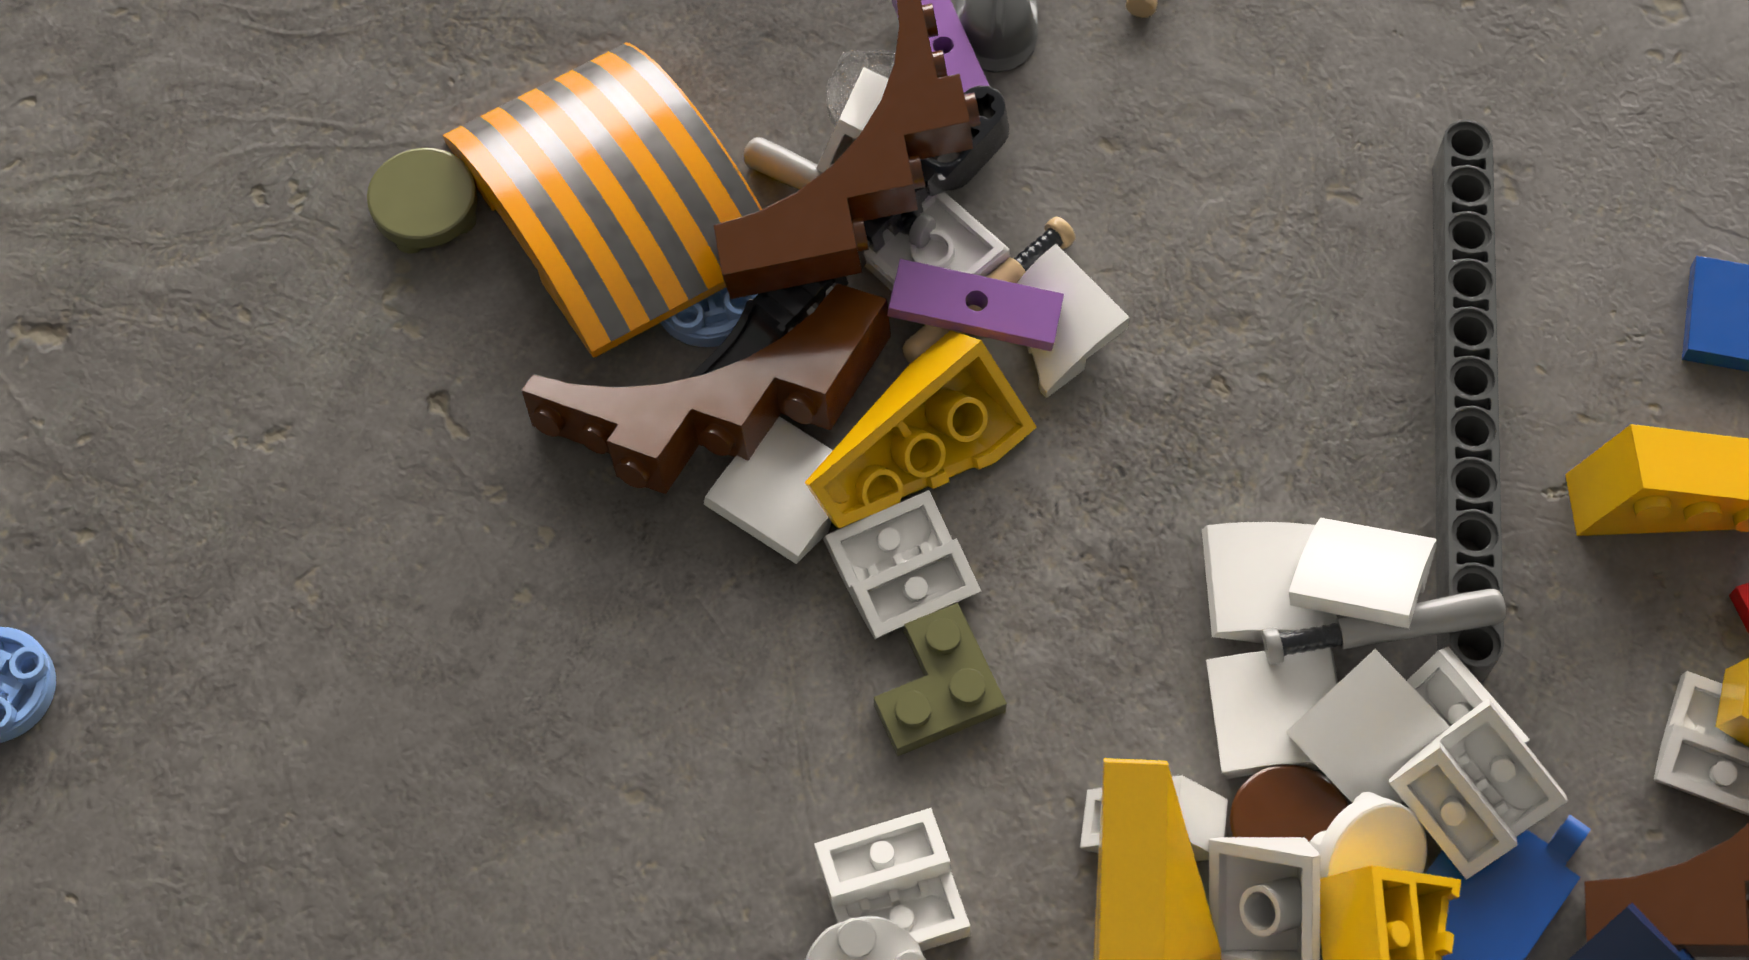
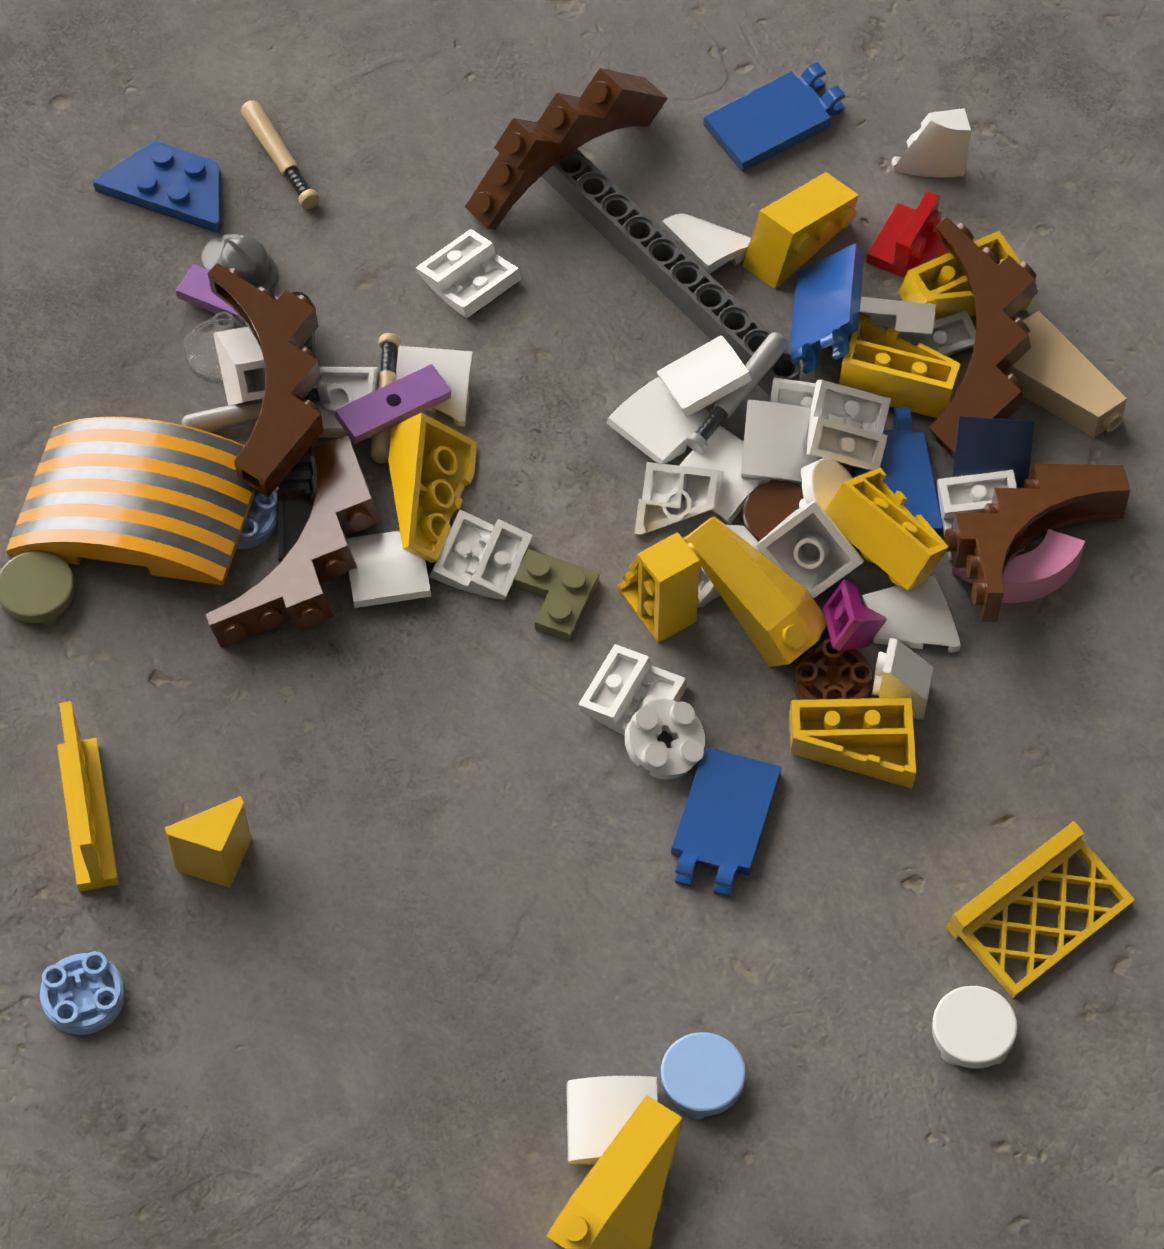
camera: 45 degrees left, 5 degrees down
none -> yellow fence [57,701,119,892]
none -> yellow slope [165,796,252,888]
none -> white slope [416,229,522,318]
none -> reddish brown arch [465,68,668,230]
none -> yellow wedge [616,532,701,643]
none -> white slope [635,462,724,535]
none -> white slope [662,214,751,274]
none -> blue tile [789,243,865,374]
none -> yellow wedge [839,312,960,418]
none -> white slope [860,297,936,335]

